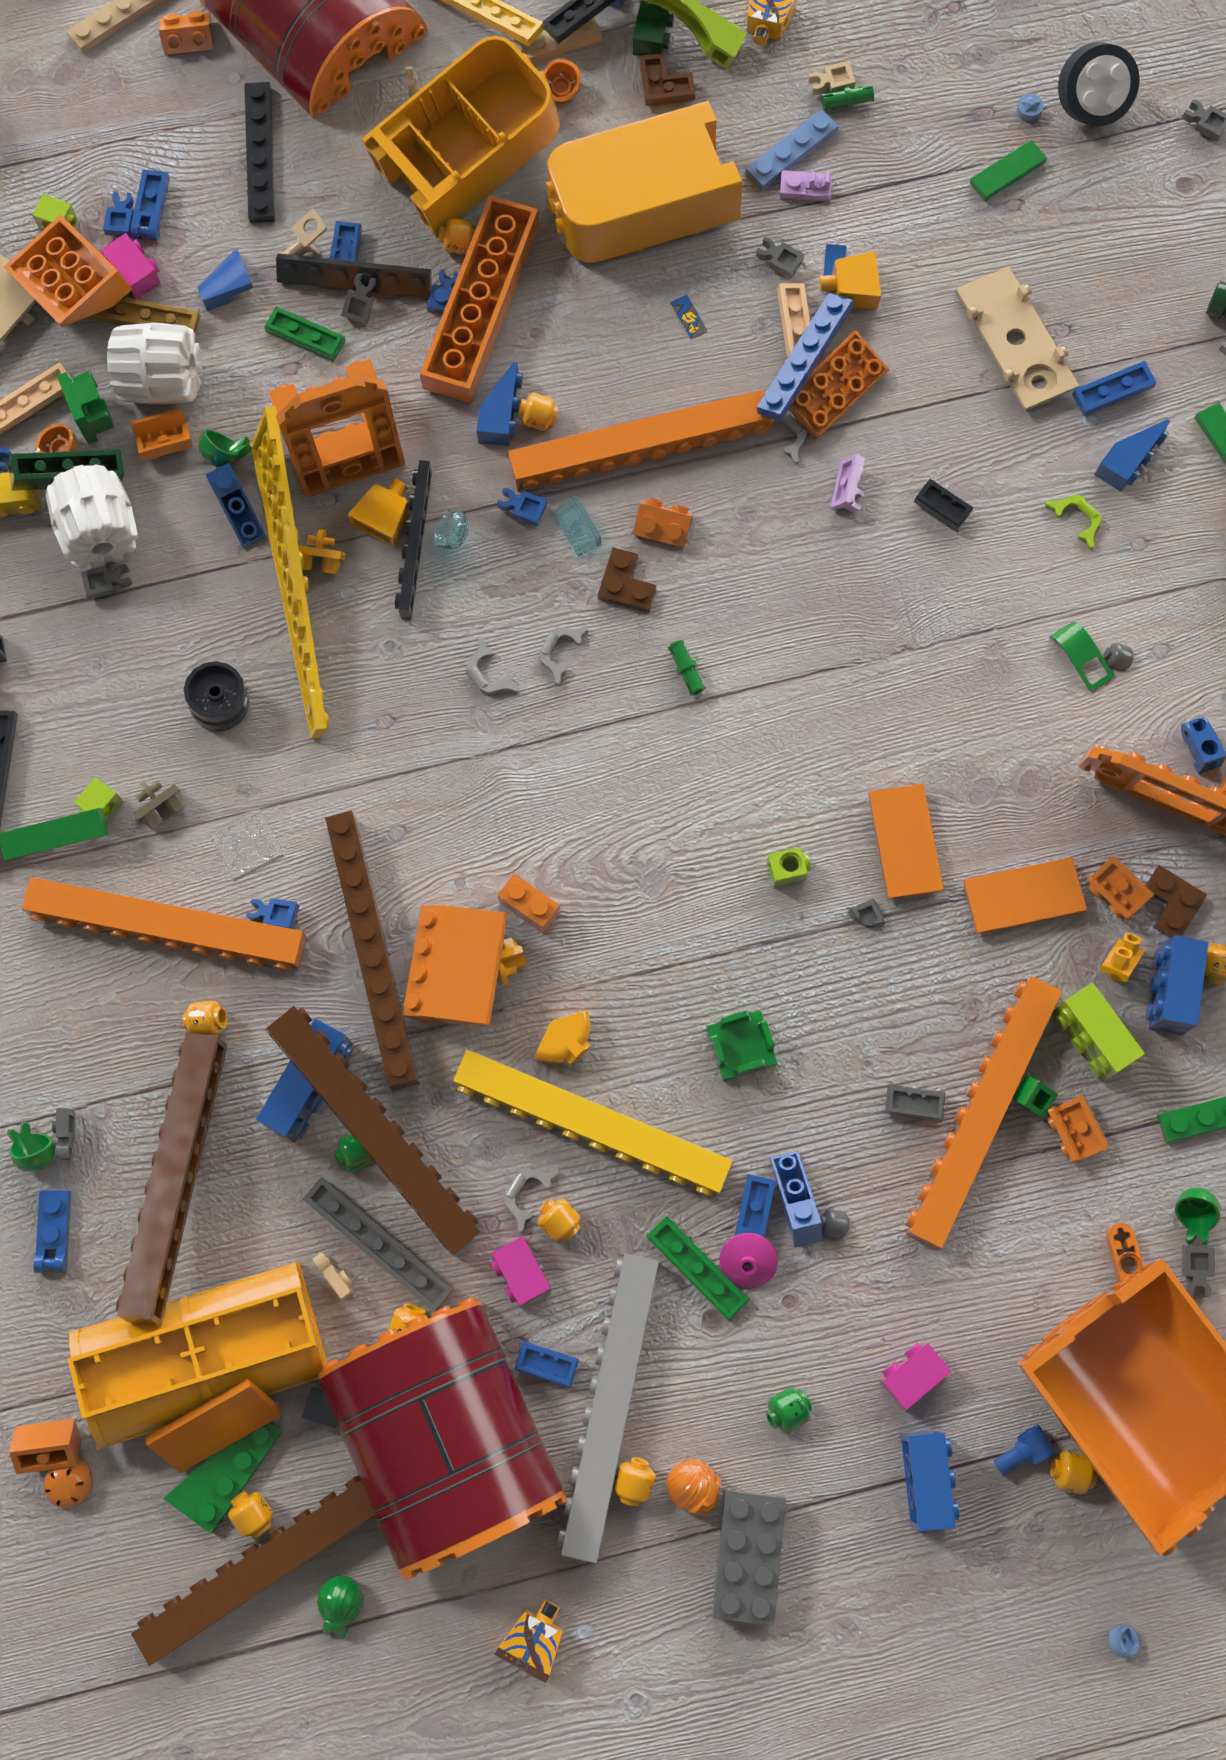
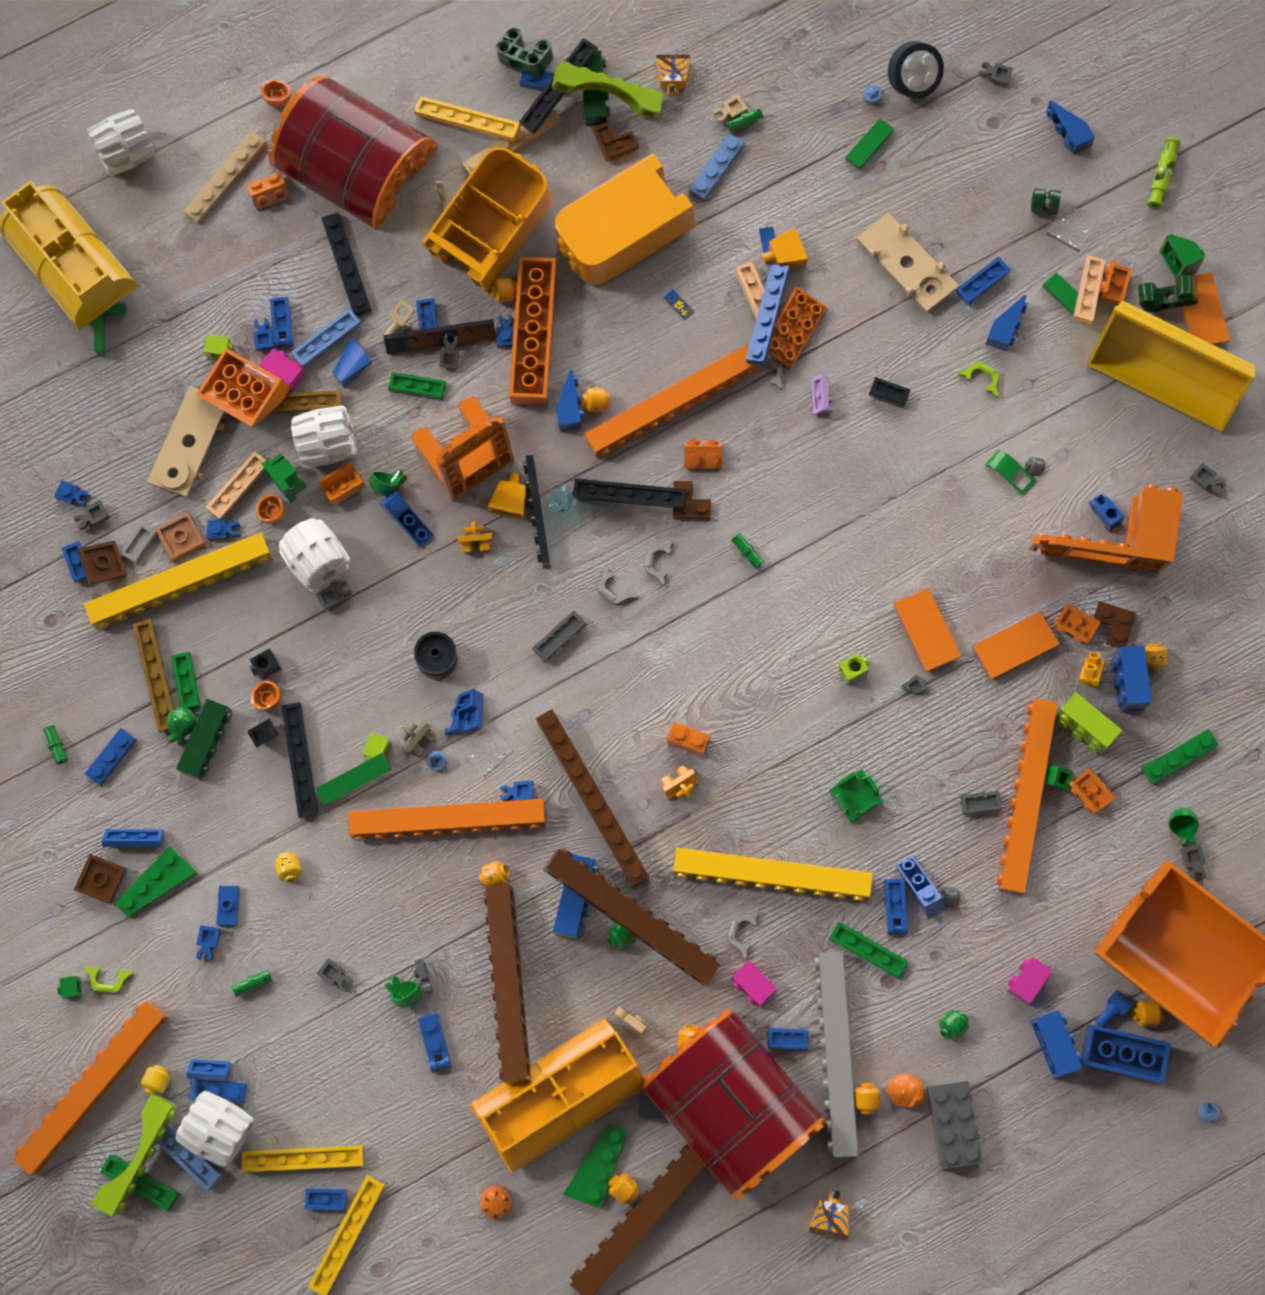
camera: 10 degrees left, 0 degrees up
dark green brick [8,449,124,491] -> none
orange brick [9,1418,82,1474] -> none
orange tile [146,1378,282,1473] -> none
yellow wing [251,406,329,739] -> none
dark grey plate [303,1177,454,1312] -> none
green piece [317,1575,364,1639] -> none
orange slope [402,905,508,1025] -> none
blue plate [497,488,548,527] -> none
light orange piece [535,1010,591,1065] -> none
light orange head [538,1198,580,1242] -> none
orange helmet [543,59,581,104] -> none
clear light blue slope [553,495,601,557] -> none
dark pink dish [719,1233,778,1289] -> none
dark grey plate [756,237,805,279] -> none
lavender plate [780,170,832,202] -> none
orange beam [1106,1223,1144,1282] -> none
none -> medium blue plate [291,309,361,368]
none -> medium blue tile [427,751,447,771]
none -> blue slope [445,689,483,735]
none -> dark grey plate [532,610,587,663]
none -> black plate [572,478,687,509]
none -> blue brick [1081,1024,1171,1084]

